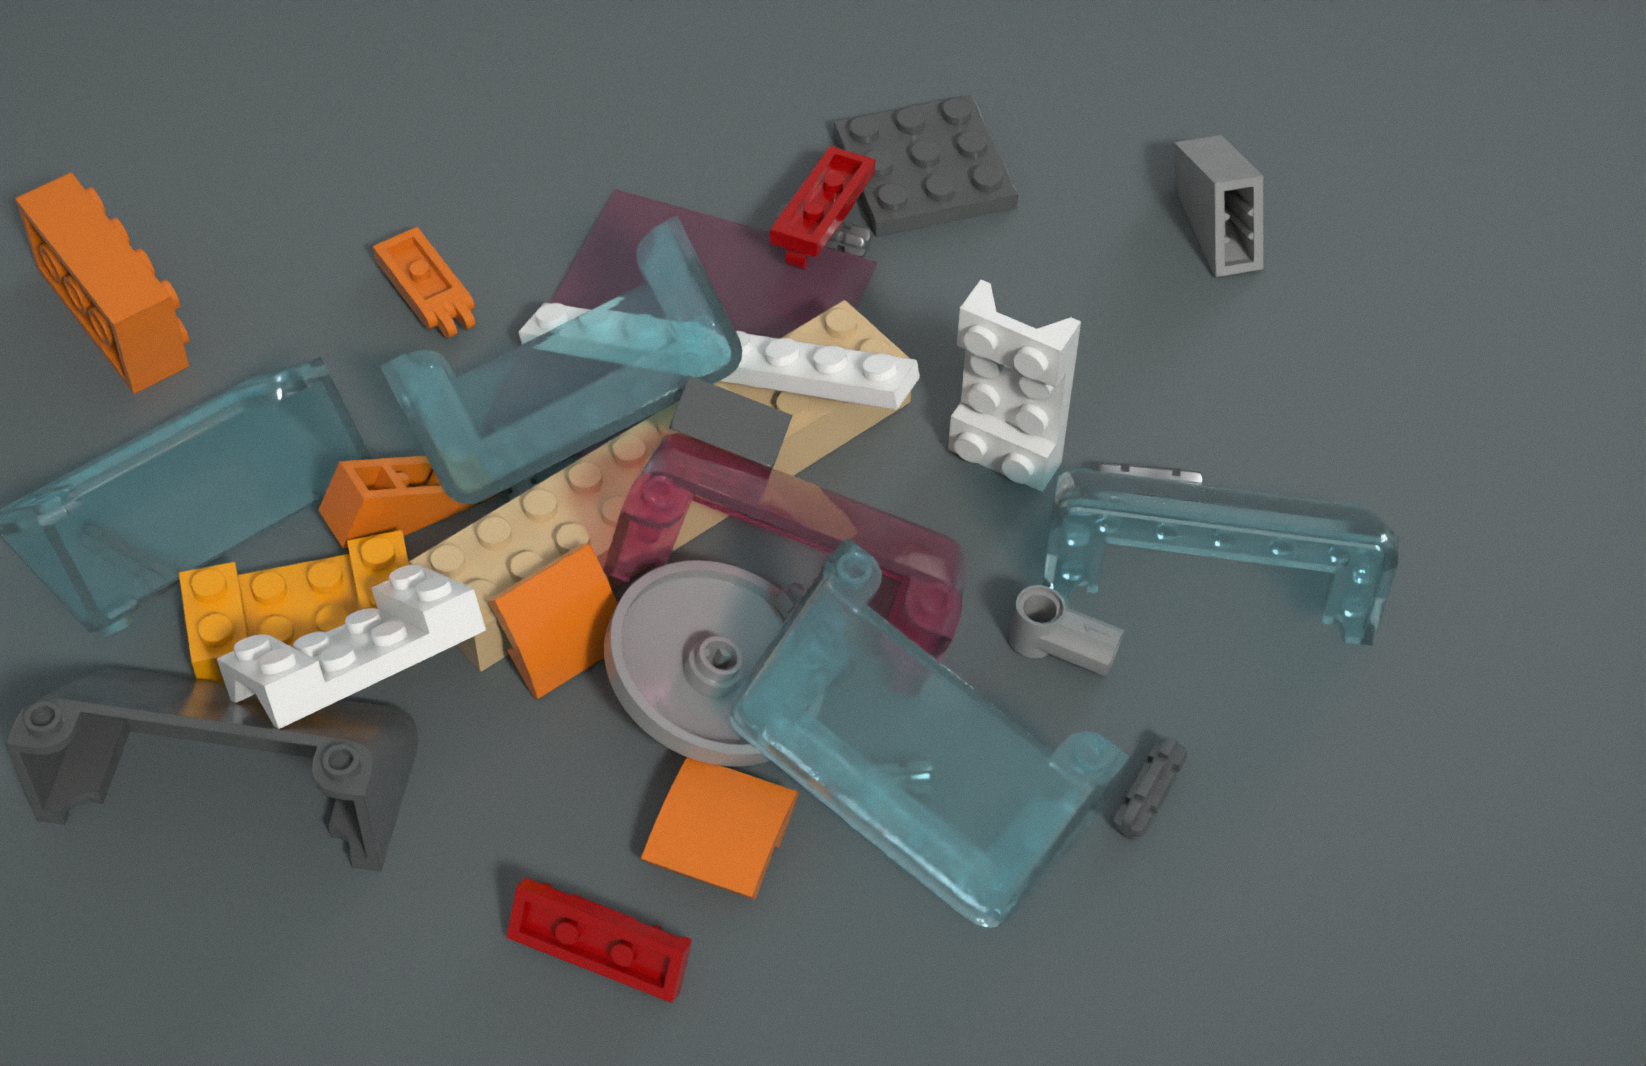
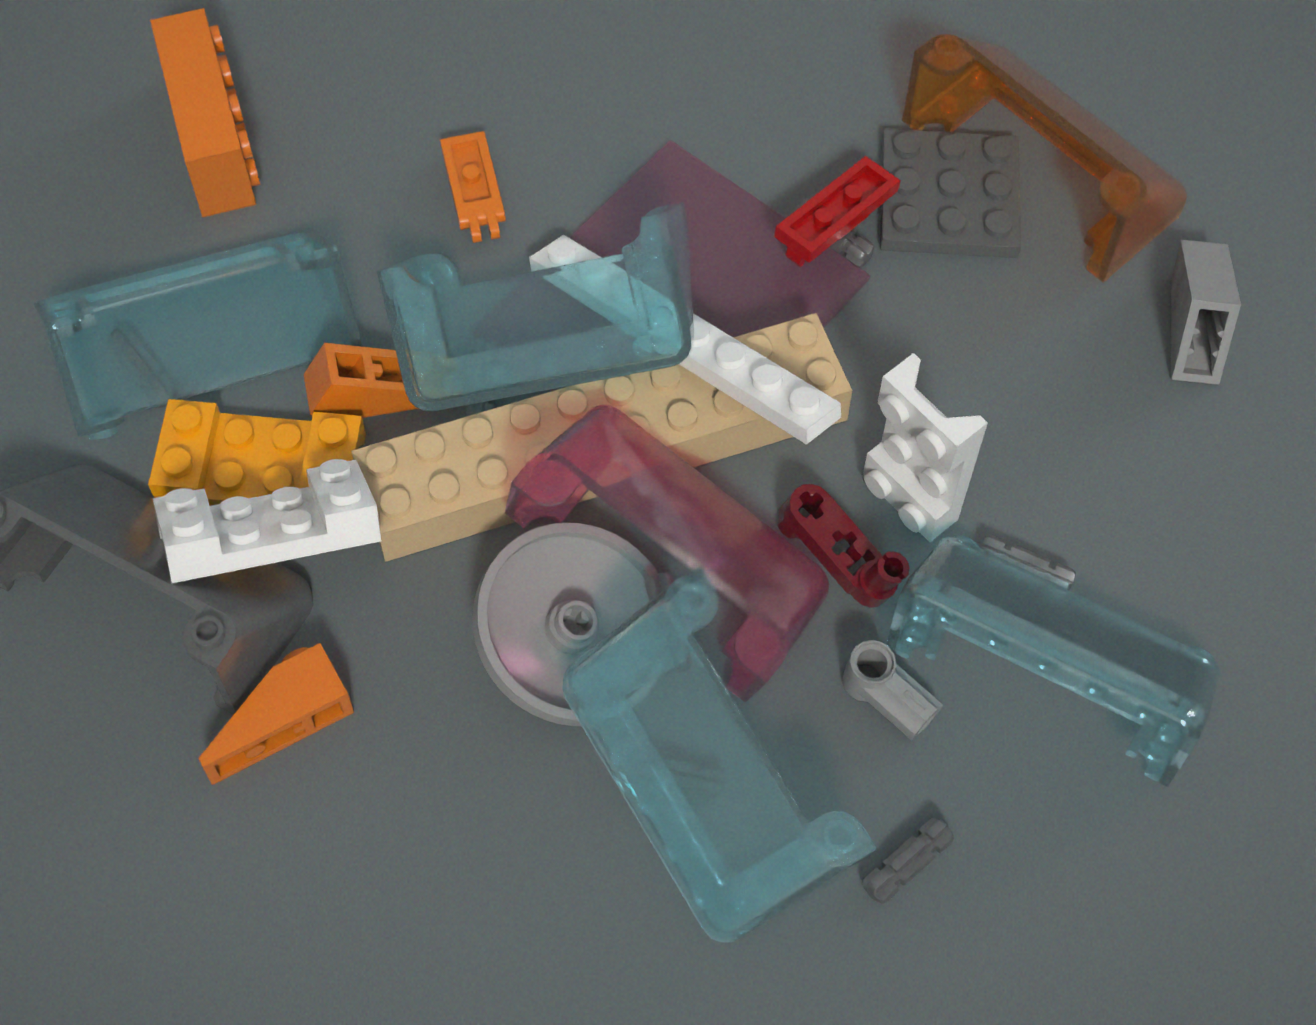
camera: 20 degrees right, 10 degrees up
orange slope [487,543,618,699] -> none
red plate [506,877,692,1003] -> none
orange slope [641,757,799,901] -> none
dark grey slope [669,375,793,468] -> none
none -> orange slope [198,643,354,785]
none -> dark red beam [778,484,910,608]
none -> clear orange windscreen [902,34,1187,283]

